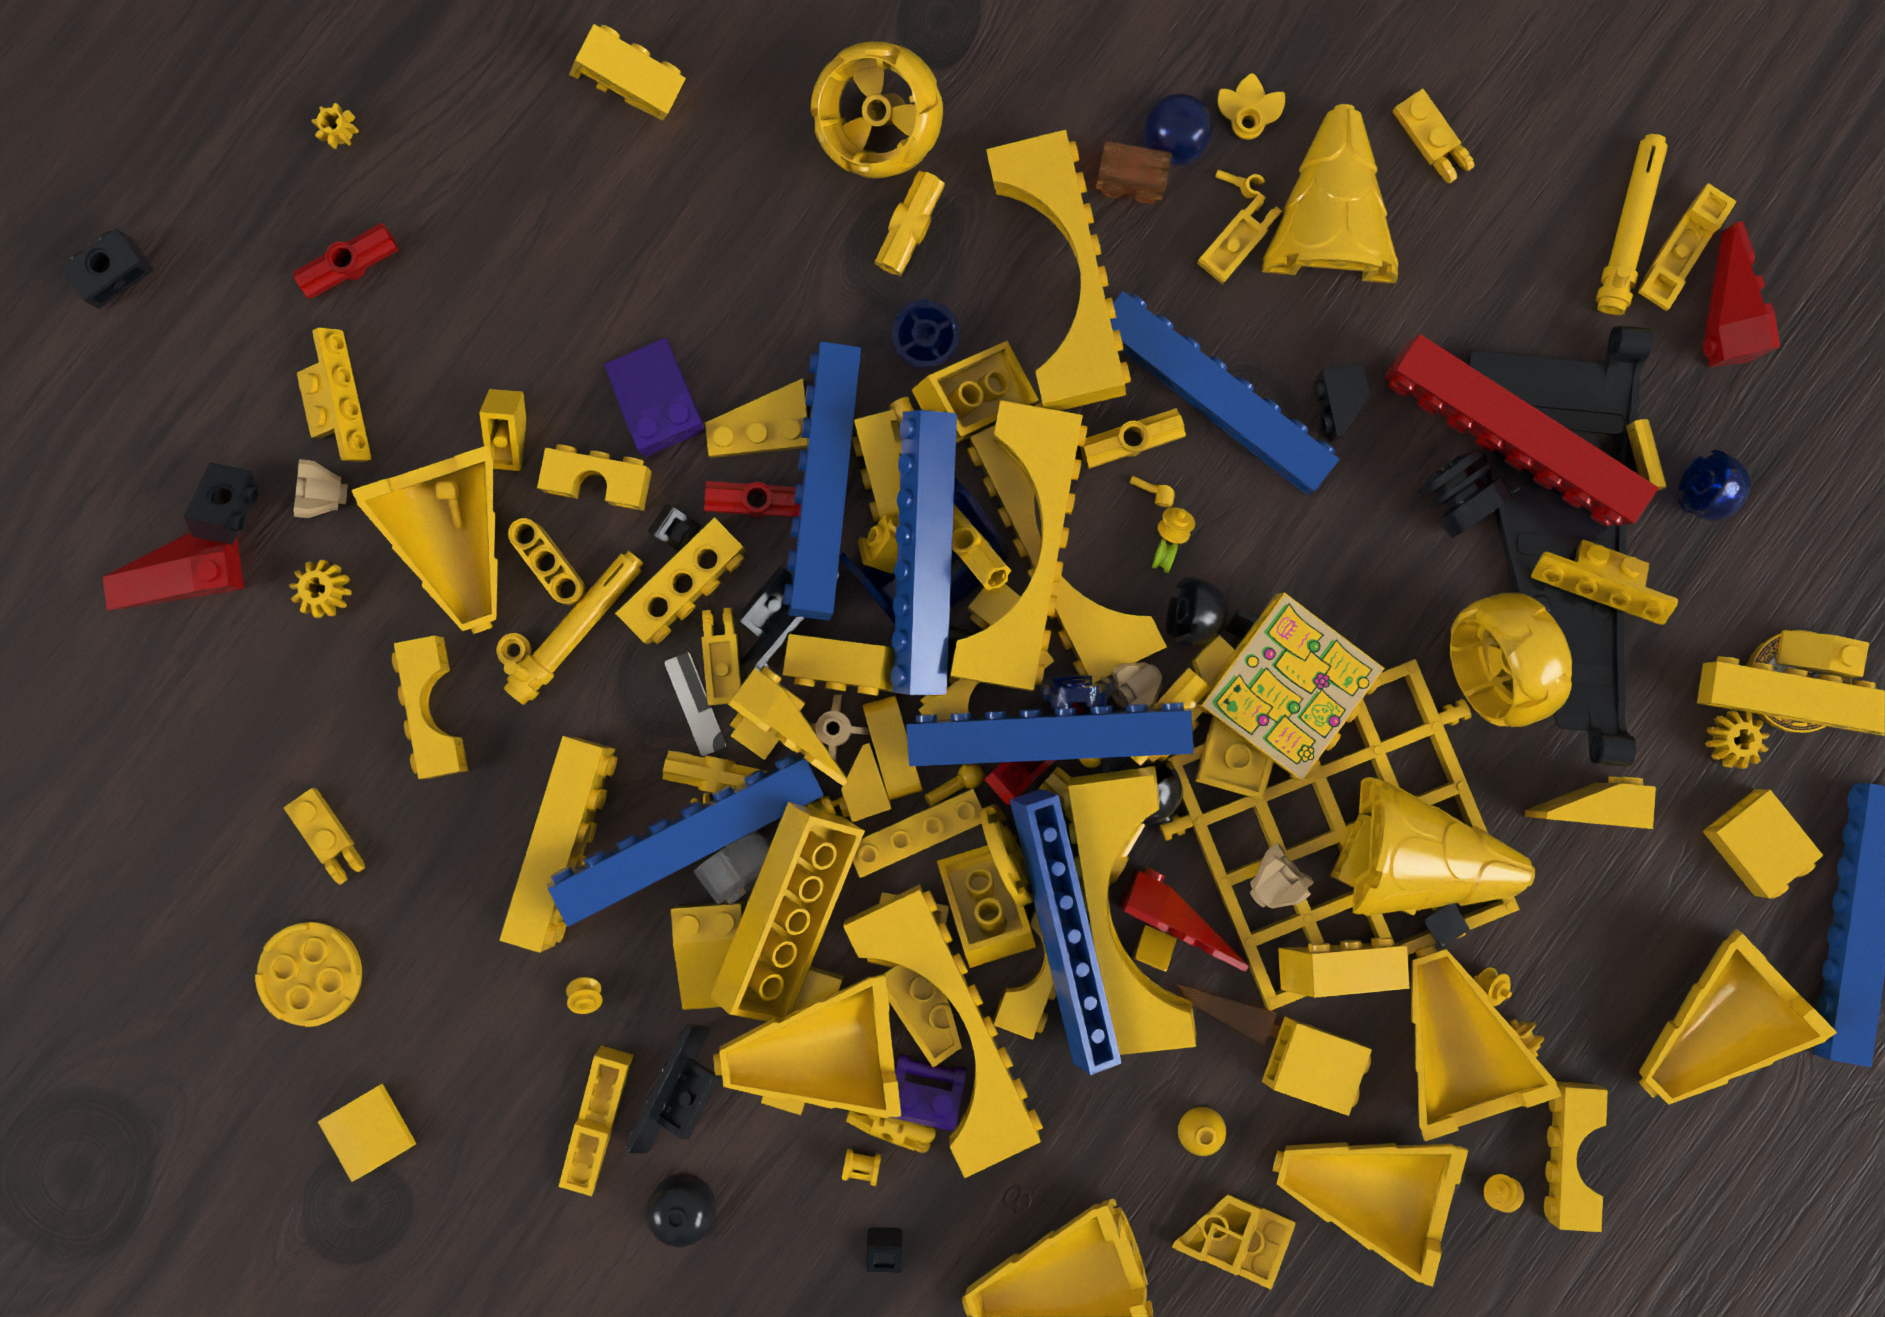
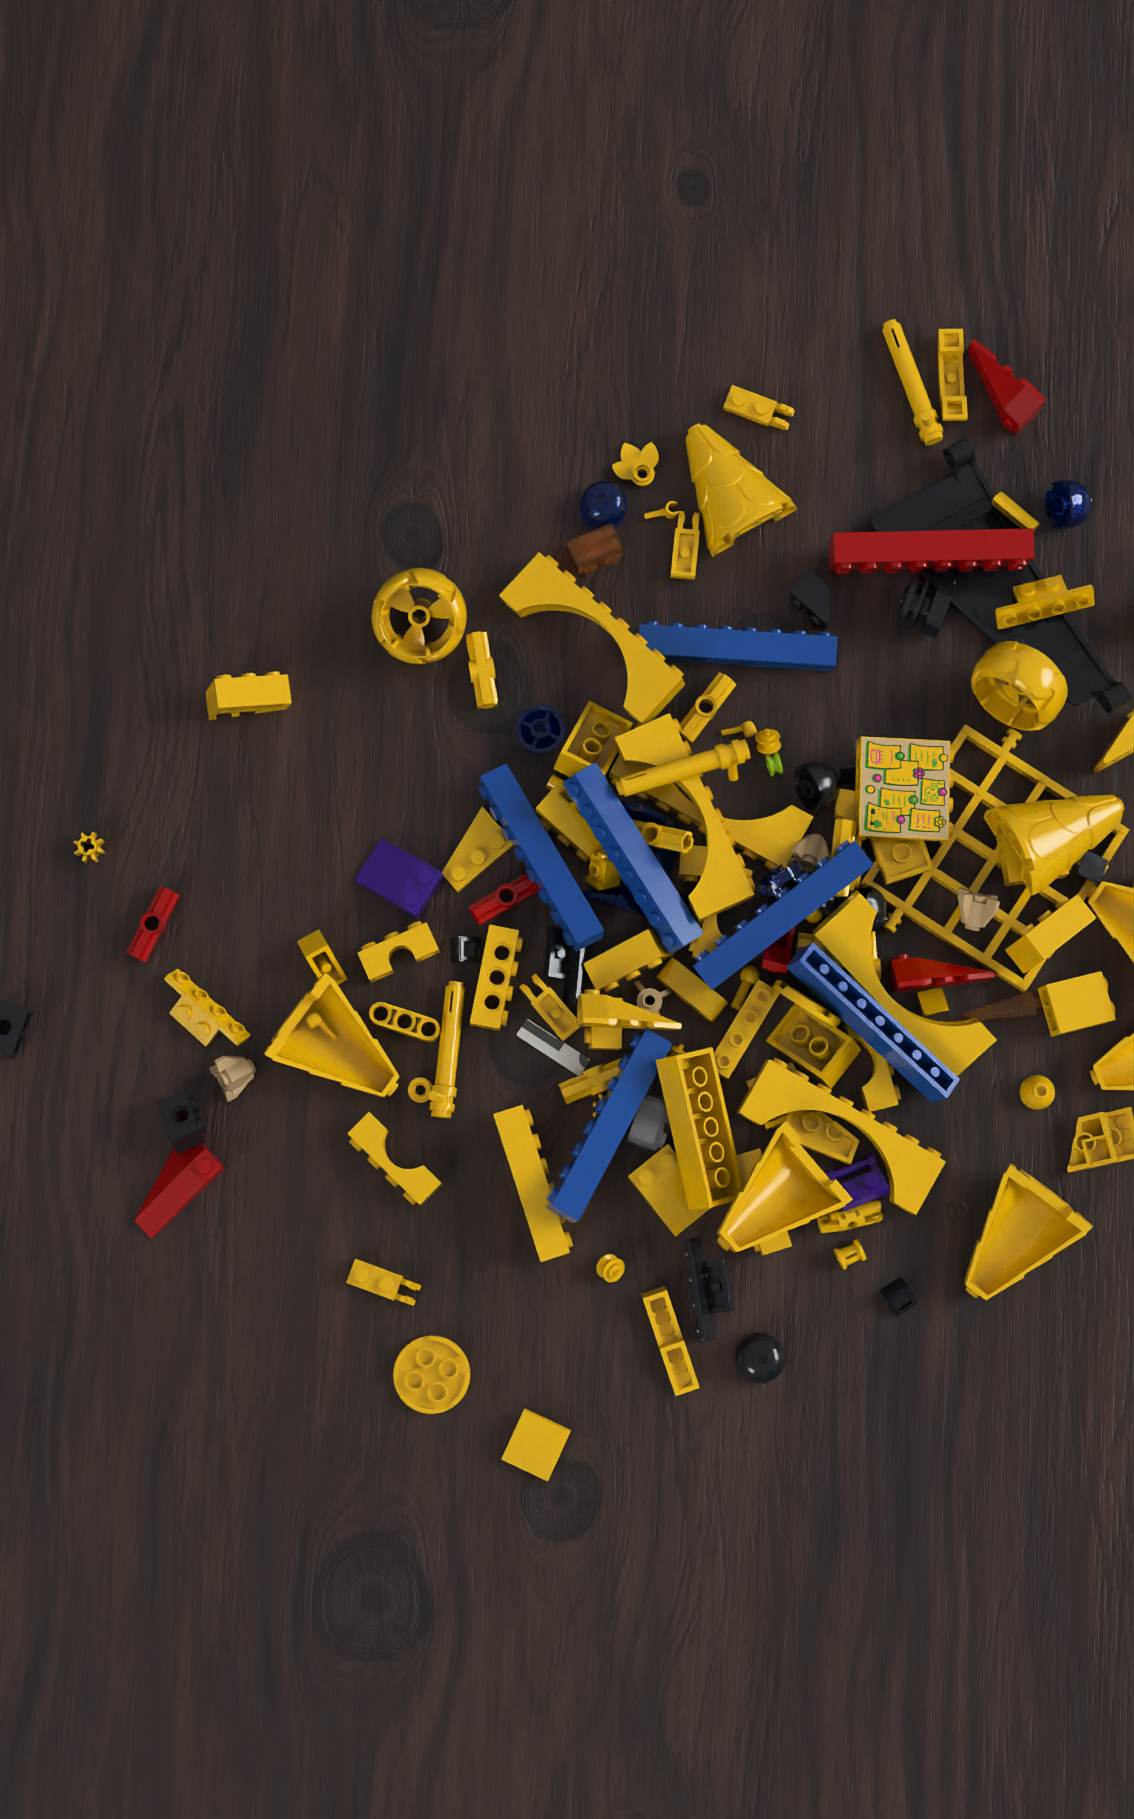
camera: 35 degrees left, 5 degrees down
yellow gear [289,560,352,618] -> none
yellow slope [838,743,893,822] -> none
none -> yellow cylinder [615,739,751,797]

